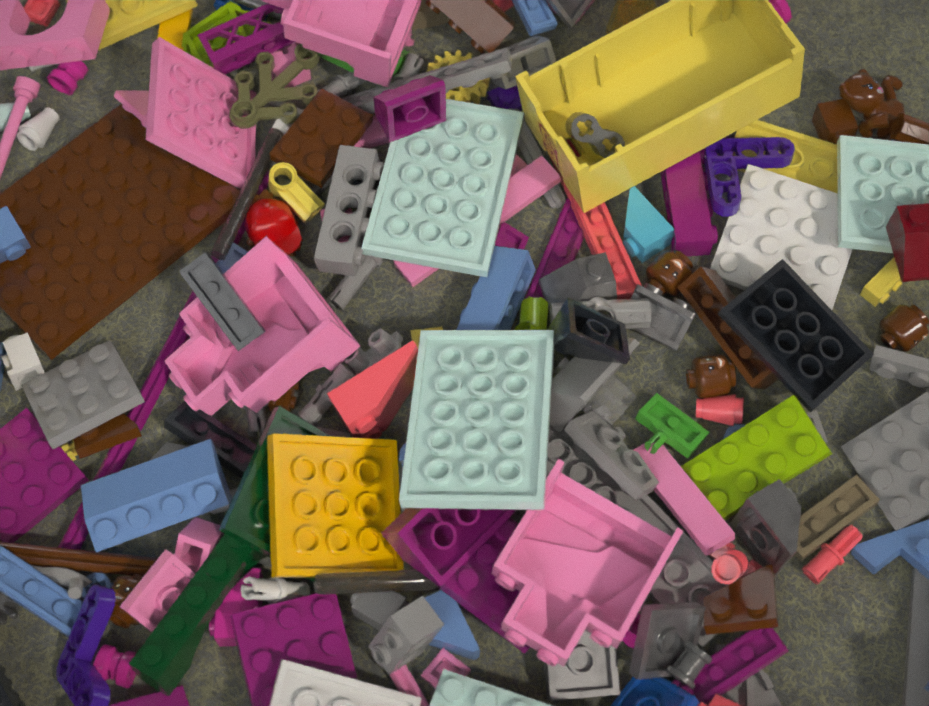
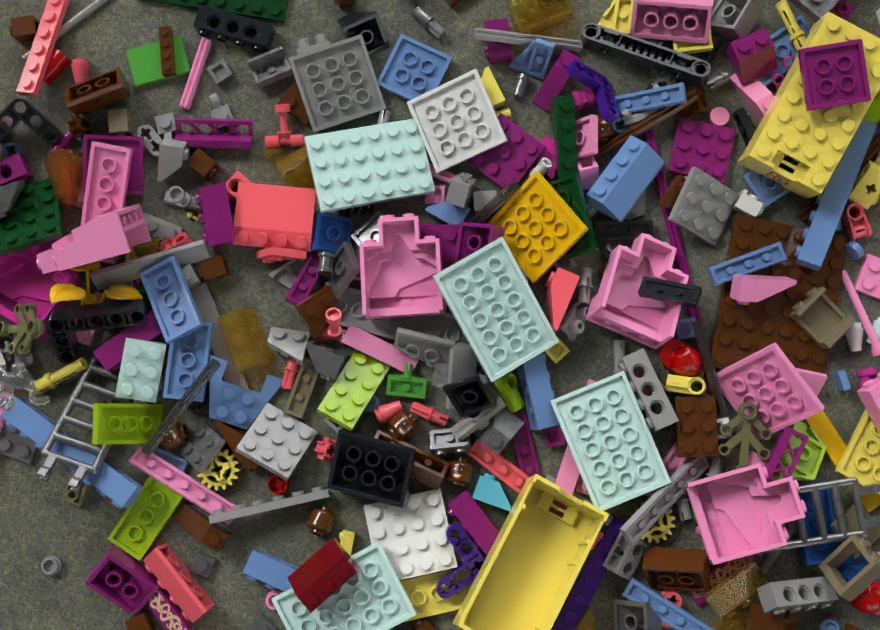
camera: 150 degrees right, 20 degrees up
magenta slope [373,75,446,143] -> none
dark grey axle [566,112,625,158] -> none
none -> clear yellow slope [217,307,275,374]
none -> light grey wing [267,327,310,365]
none -> coral gear [314,437,337,462]
none -> coral axle [410,402,449,427]
none -> medium blue tile [707,242,787,287]
none -> bright pink slope [730,274,797,305]
none -> dark tan panel [789,287,856,349]
none -> medium blue tile [832,370,851,391]

